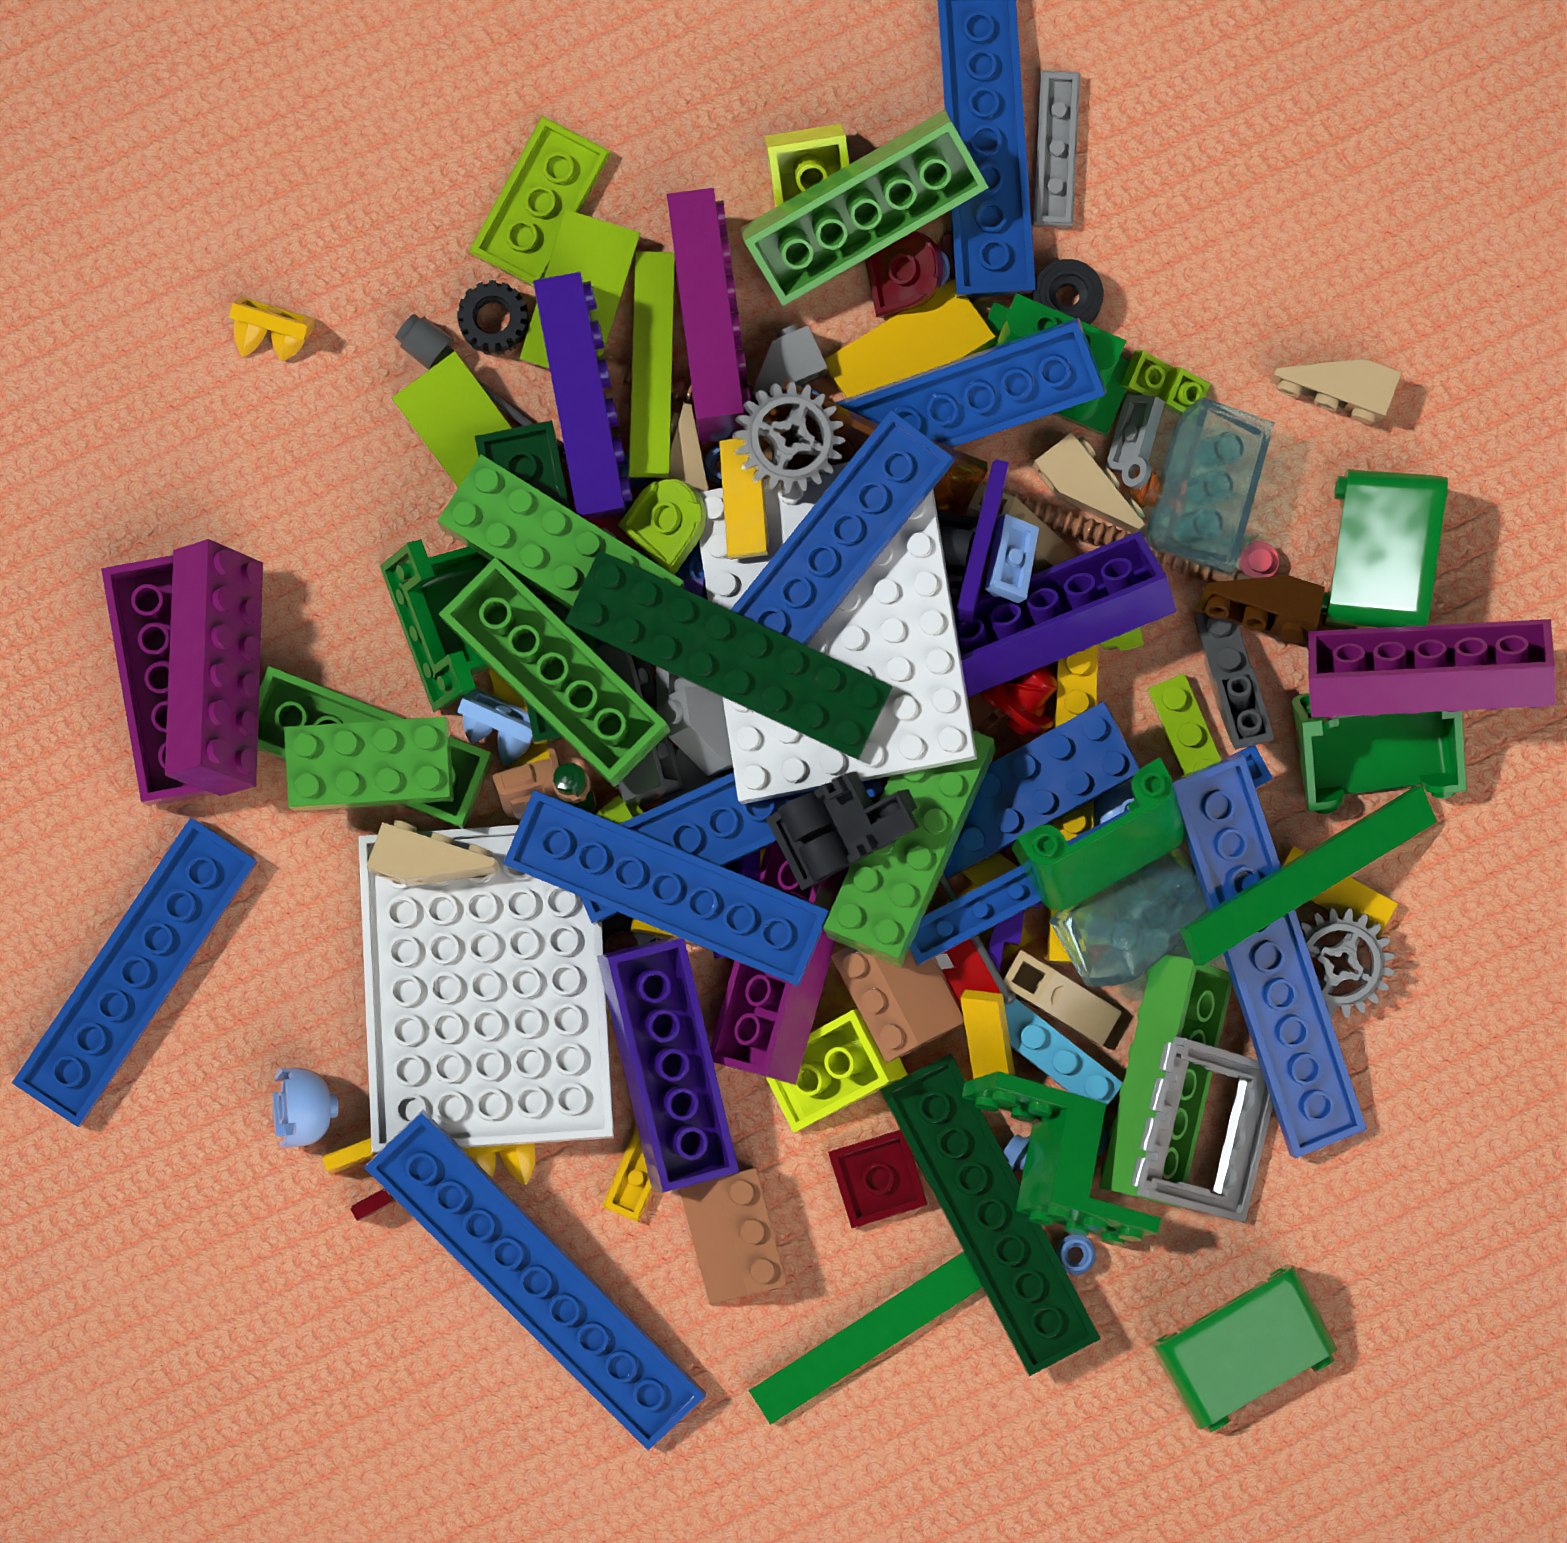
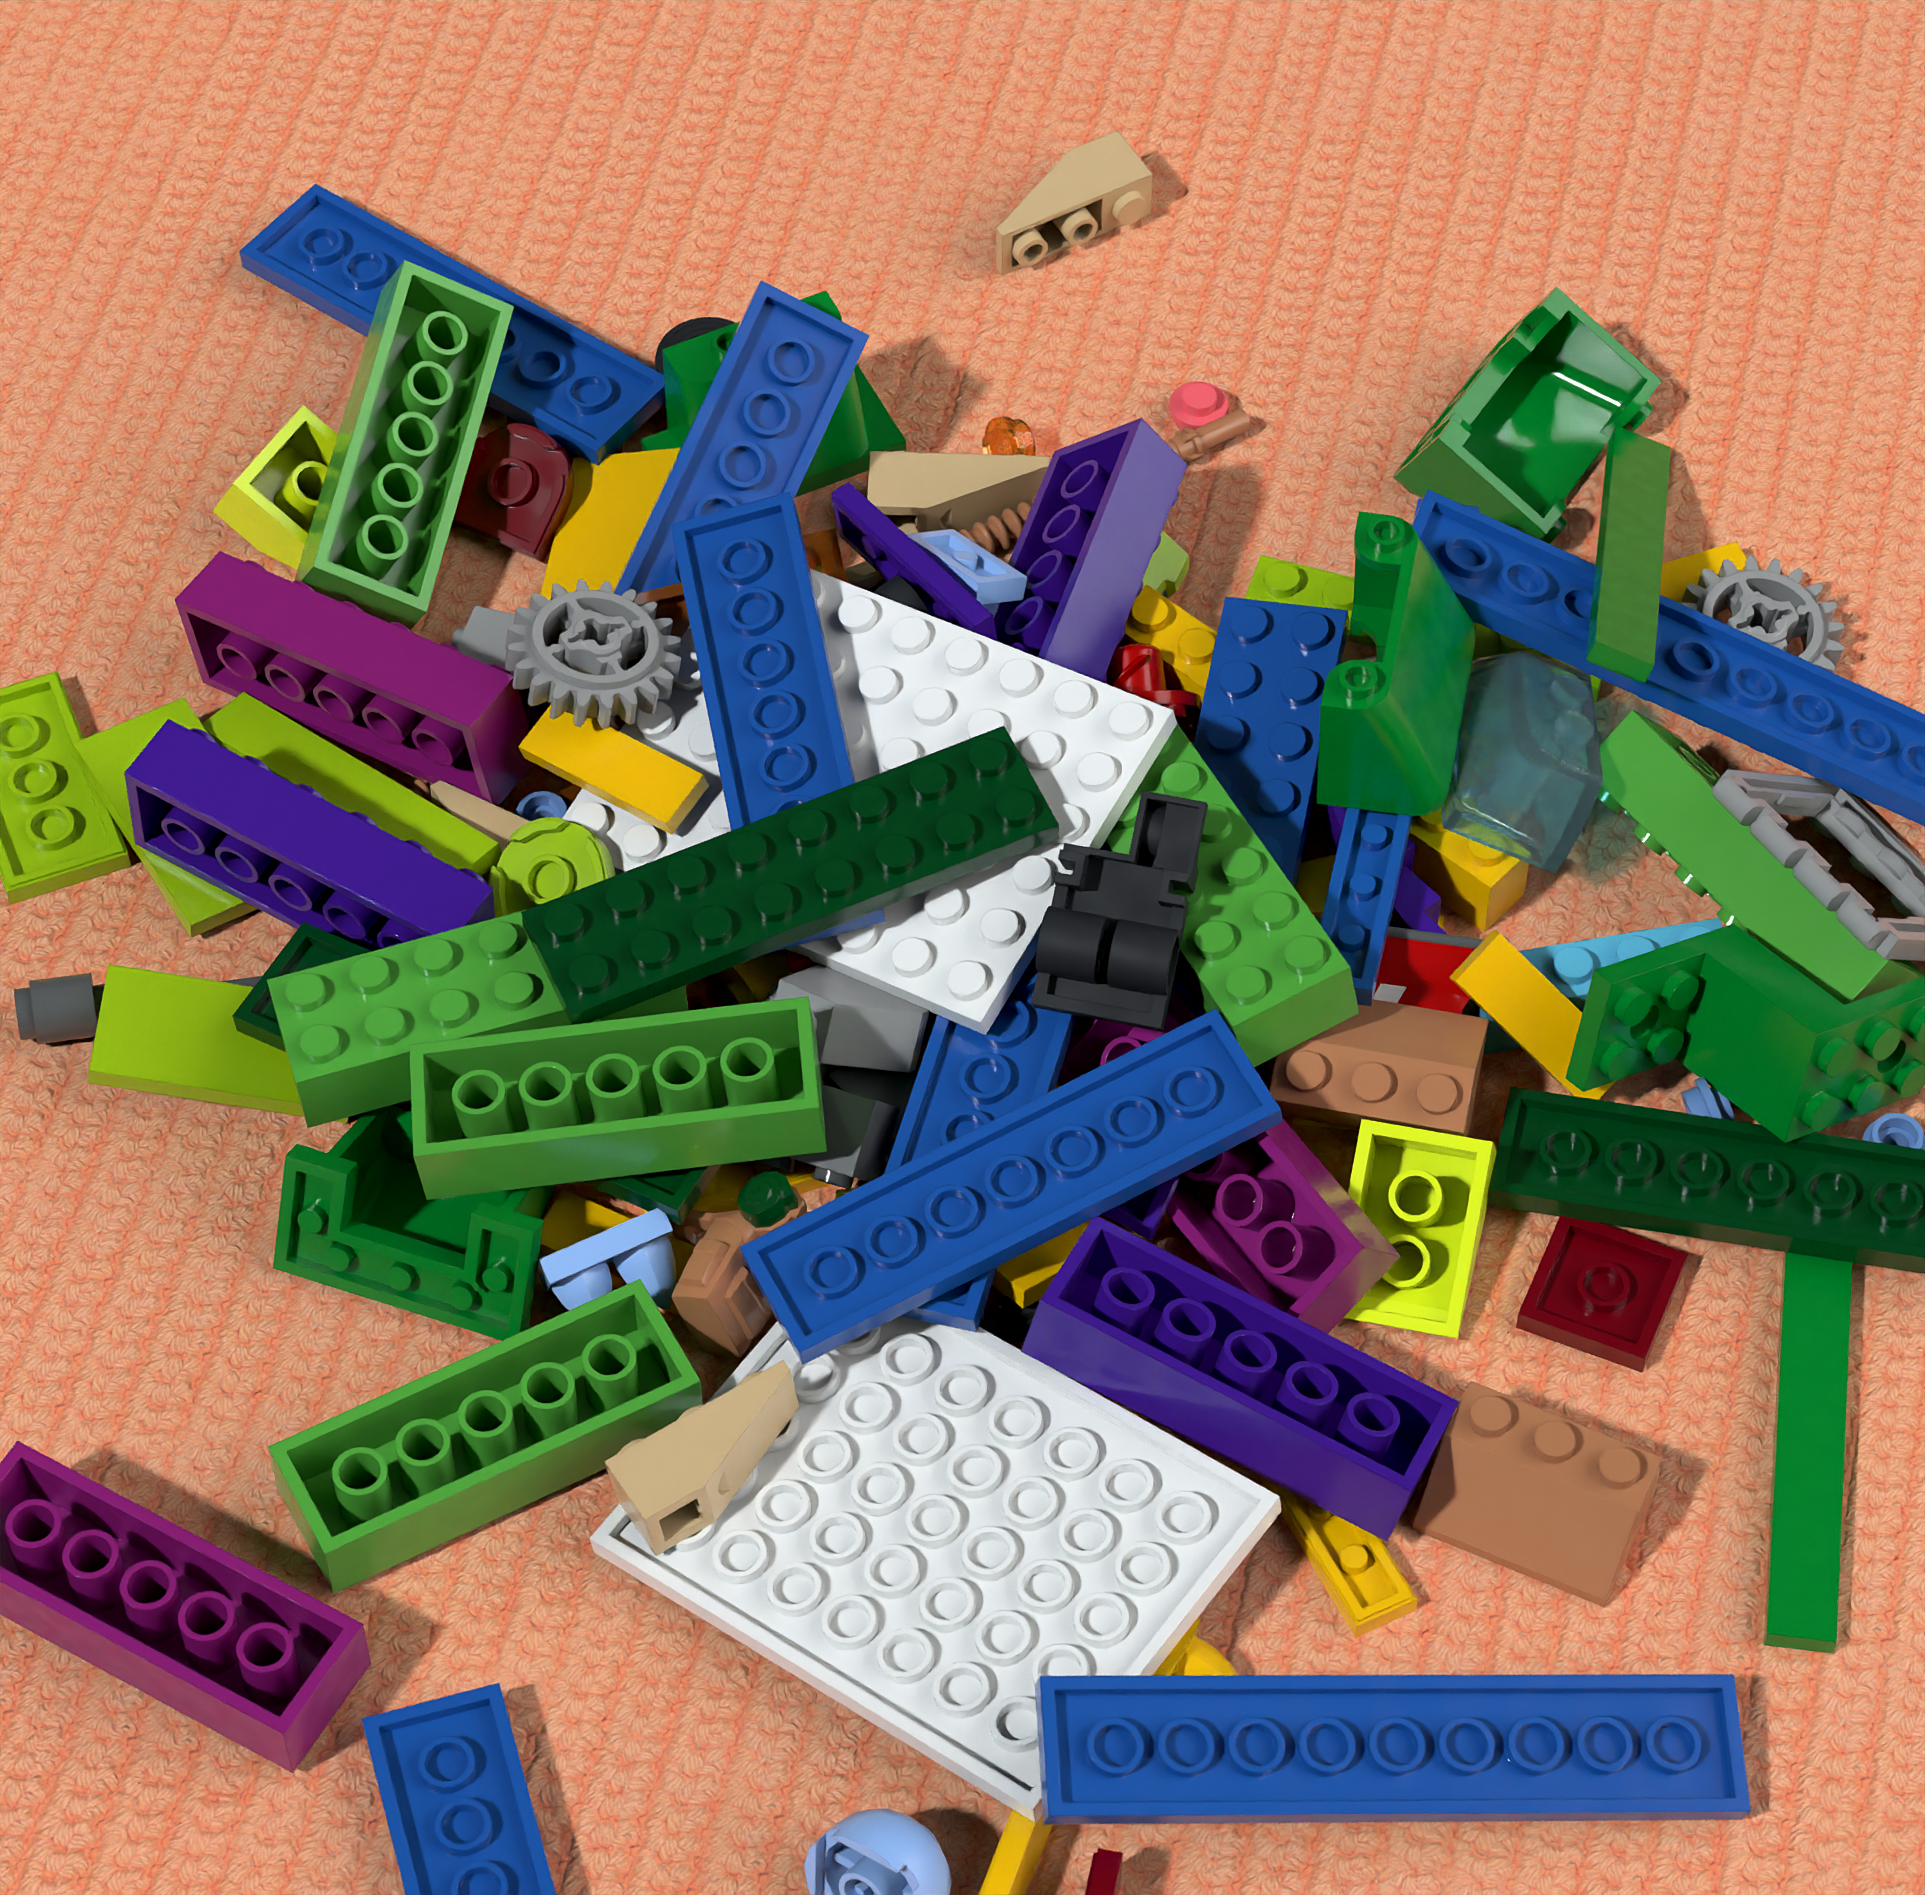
camera: 50 degrees left, 30 degrees down
magenta brick [165,539,263,796] -> none
bright green brick [284,716,454,811] -> none
black tyre [457,280,529,355] -> none
tan slope [1003,950,1122,1047] -> none
light grey tile [1033,70,1080,228] -> none
light grey hinge [1105,394,1165,489] -> none
lime slope [1120,350,1211,420] -> none
clear light blue windscreen [1145,398,1275,574] -> none
reddish brown slope [1193,575,1325,645] -> none
dark grey slope [1195,613,1274,749] -> none
magenta brick [1308,619,1556,718] -> none
windscreen [1320,469,1448,630] -> none

